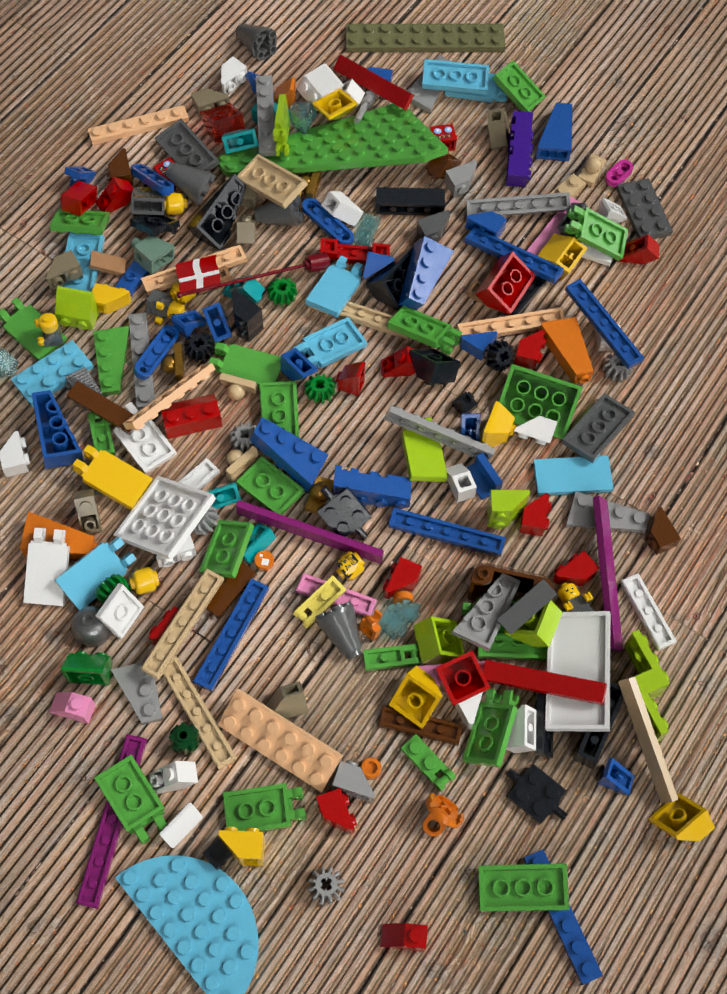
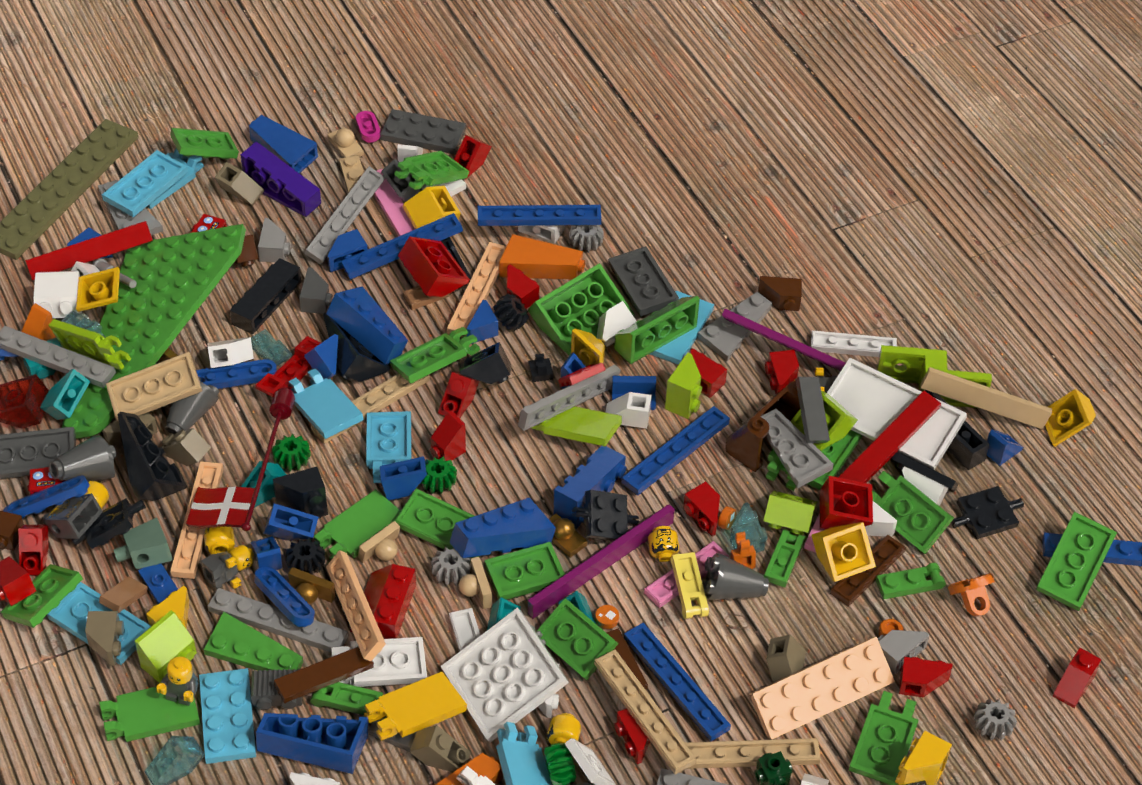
camera: 60 degrees left, 15 degrees down
none -> tile [558,362,606,387]
none -> bright green slope [614,296,700,364]

